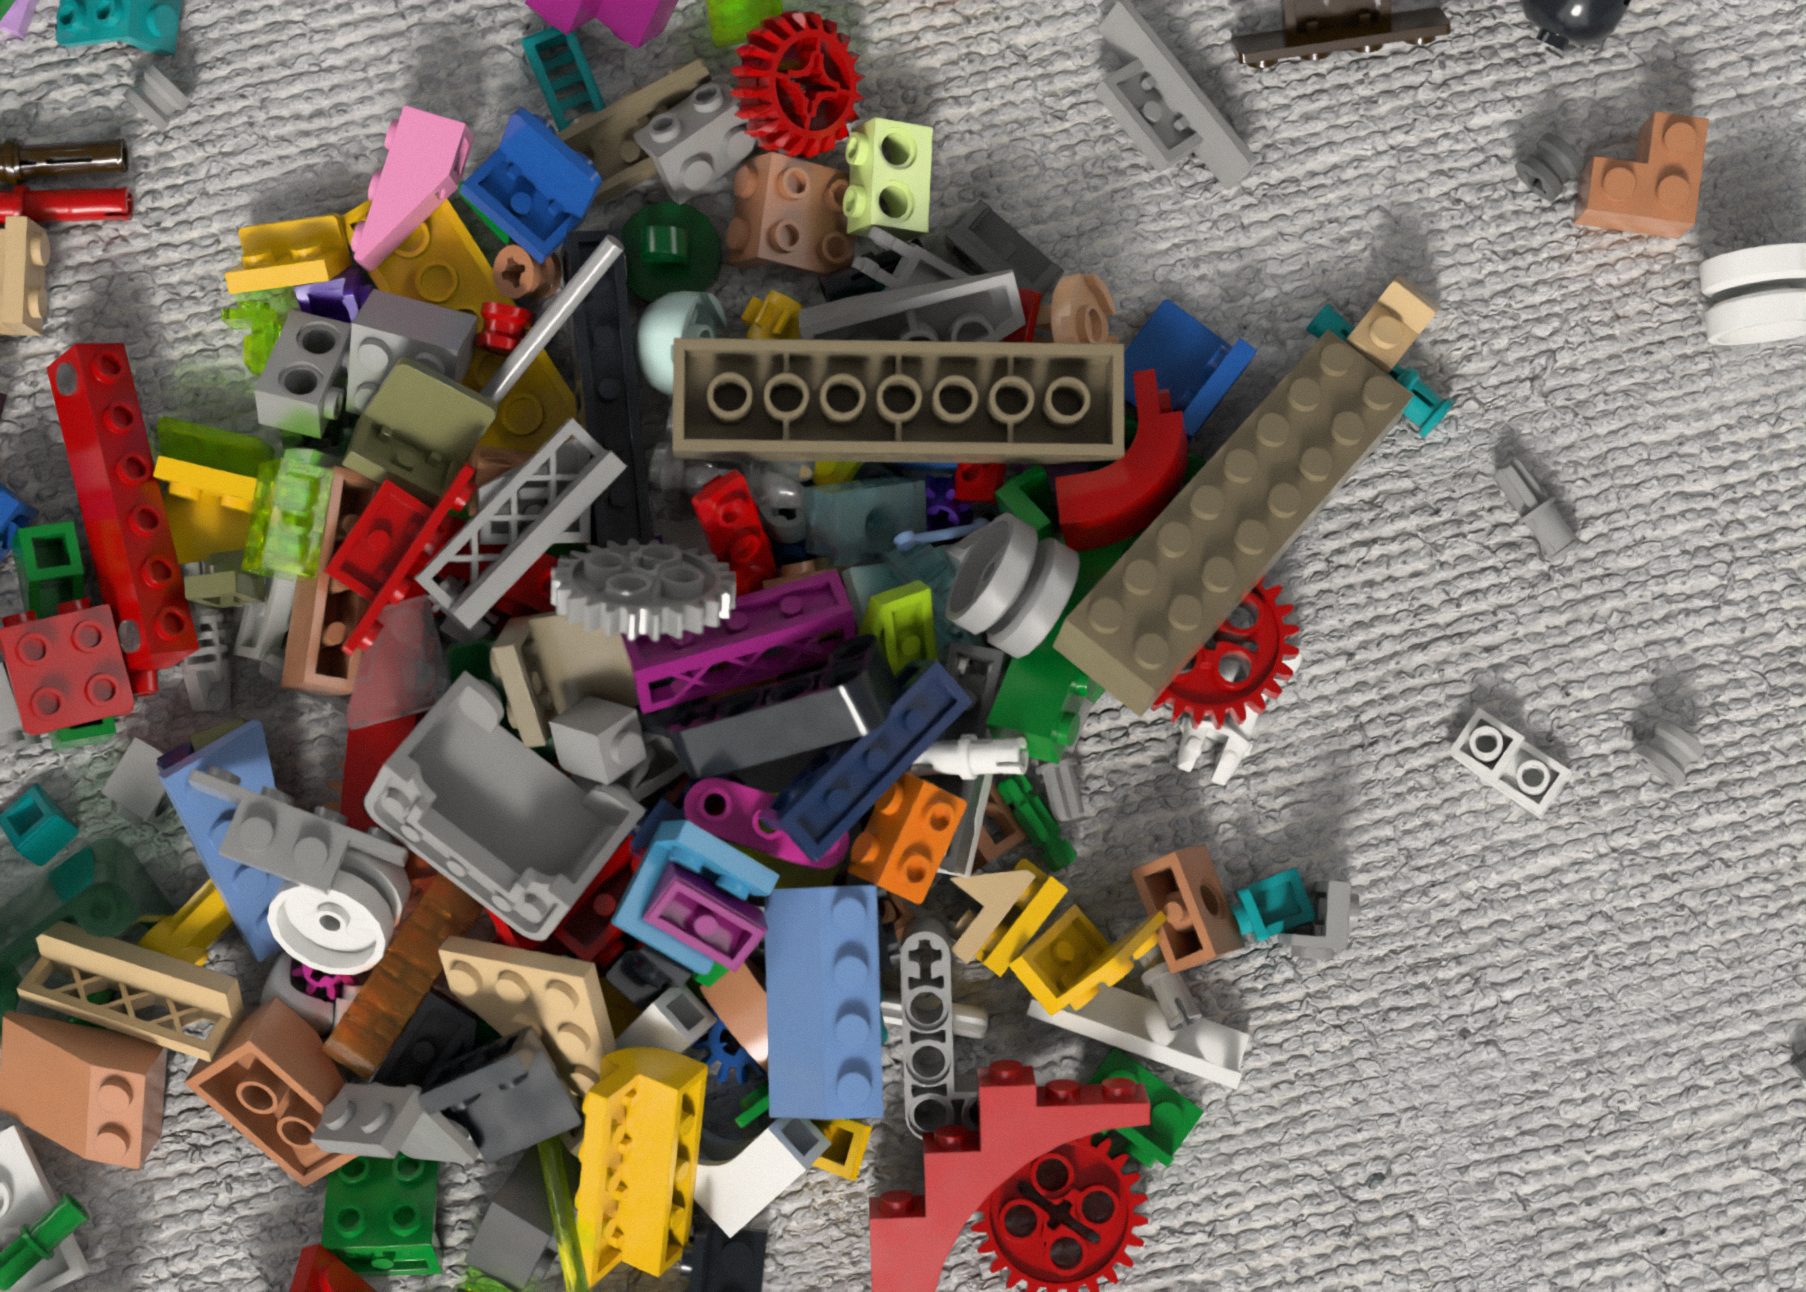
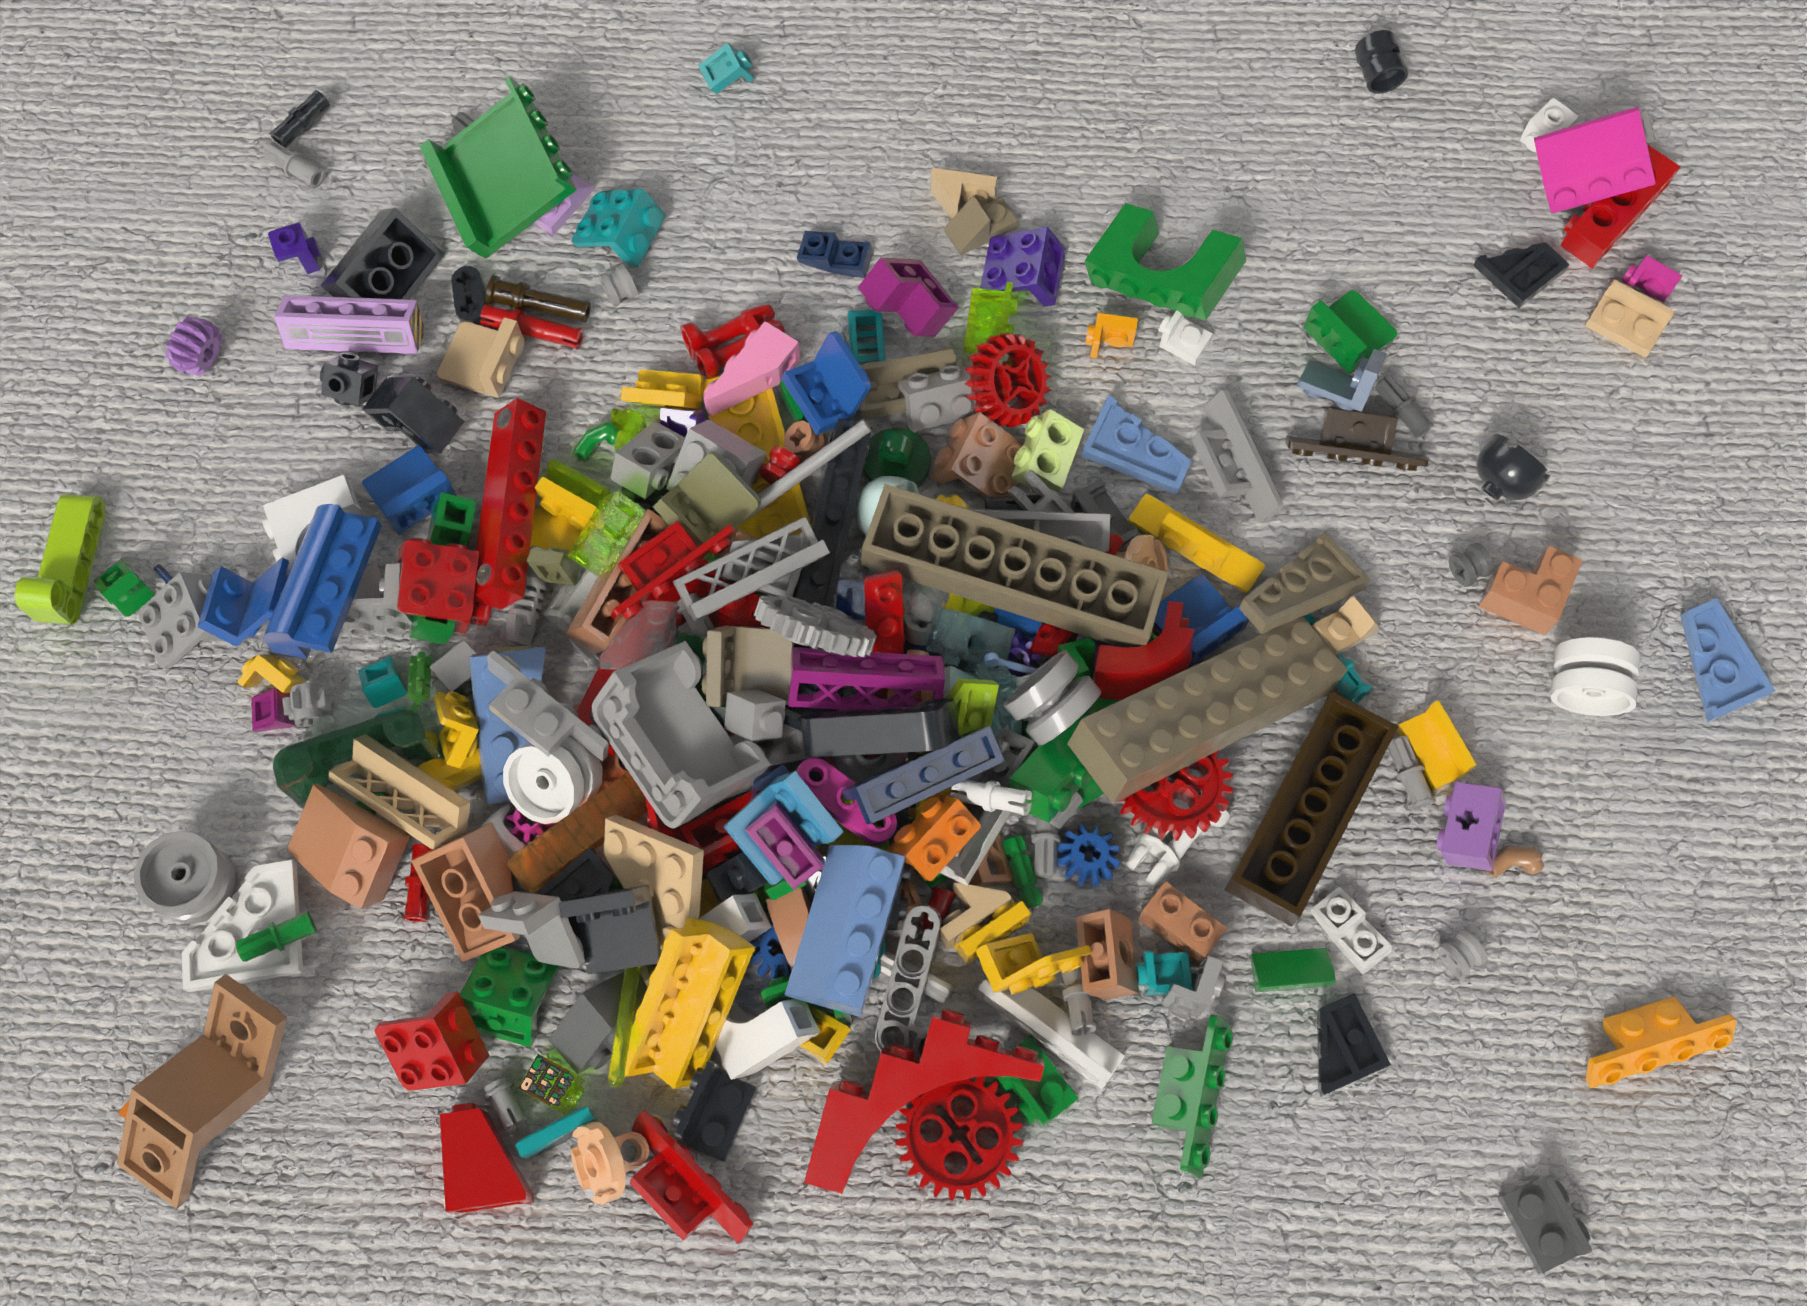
camera: 10 degrees right, 15 degrees down
none -> red pin [403,843,432,923]
none -> bright green axle [407,651,432,706]
none -> yellow bracket [434,691,479,769]
none -> green arm [572,421,623,461]
none -> red piece [680,304,785,380]
none -> clear blue bracket [836,578,865,620]
none -> red pin [918,887,956,938]
none -> blue gear [1057,824,1120,888]
none -> medium blue wing [1081,395,1192,495]
none -> yellow bracket [1128,494,1265,593]
none -> nougat brick [1138,881,1227,967]
none -> green bracket [1151,1014,1233,1178]
none -> dark brown brick [1224,691,1399,927]
none -> dark tan wing [1239,532,1371,634]
none -> green slope [1250,948,1336,993]
none -> black wing [1317,993,1391,1097]
none -> yellow panel [1397,700,1477,792]
none -> medium lavender brick [1437,782,1506,871]
none -> medium nougat arm [1486,845,1544,878]

